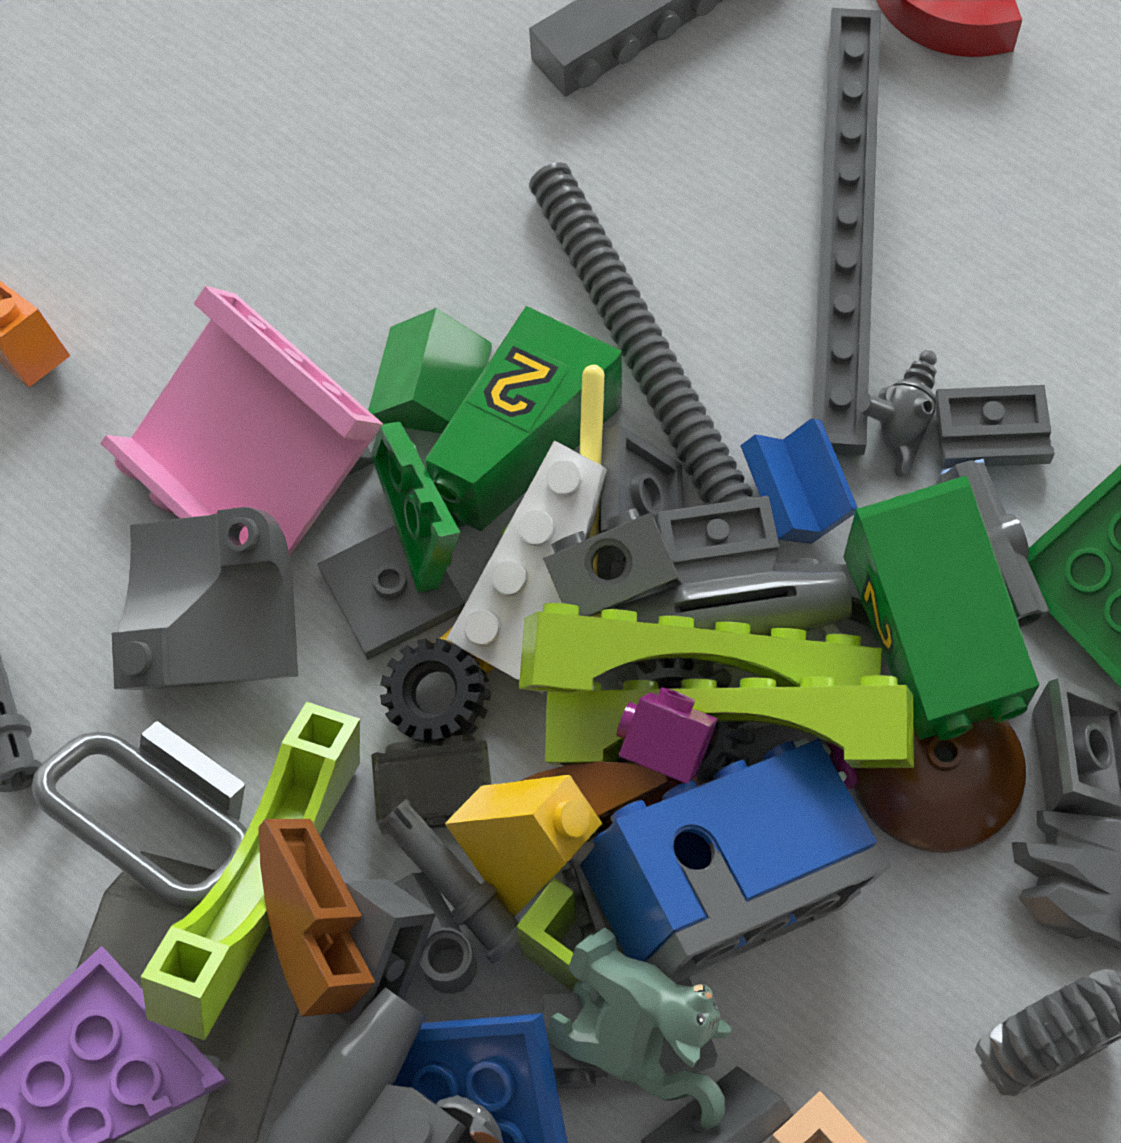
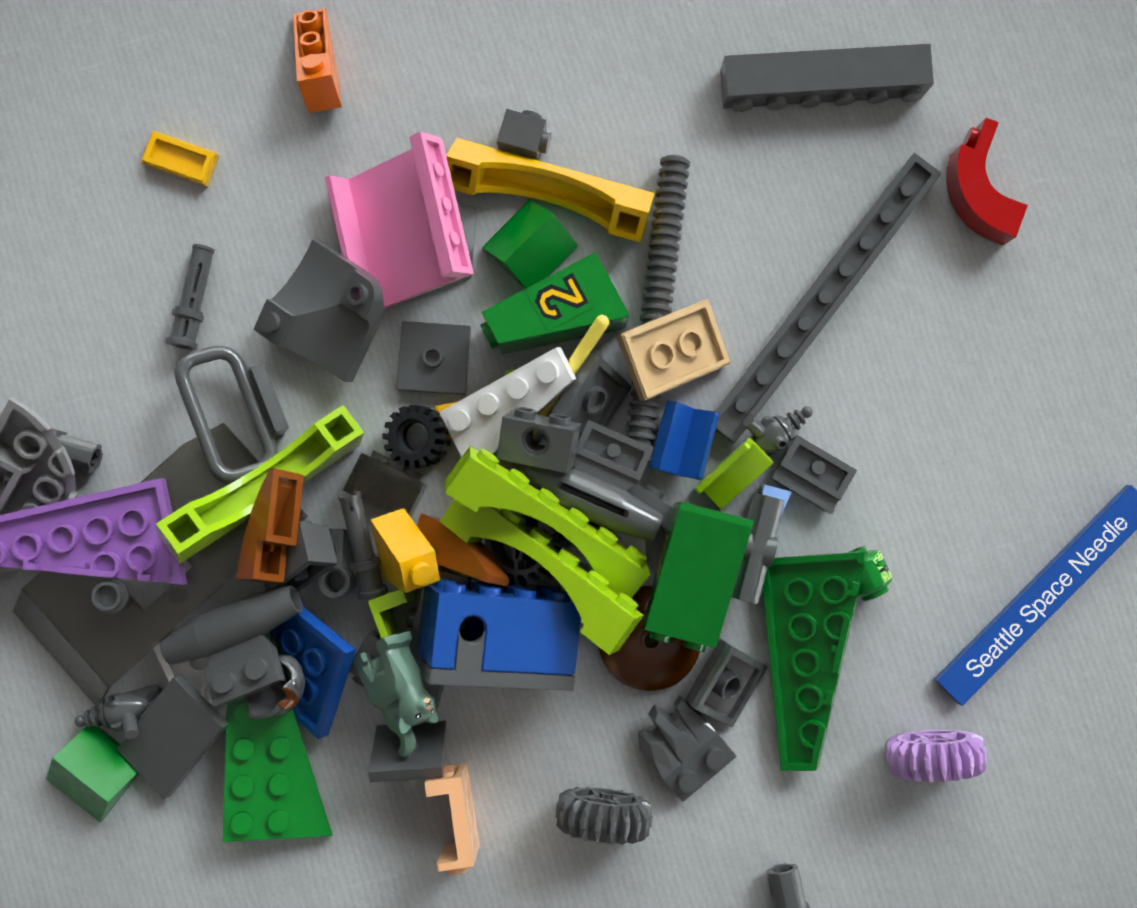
camera: 30 degrees right, 20 degrees up
green wing [371,422,461,593] -> none
magenta brick [616,688,718,784] -> none
none -> yellow arch [446,138,655,242]
none -> dark grey brick [497,109,551,160]
none -> tan tile [616,299,731,401]
none -> lime panel [694,436,773,510]

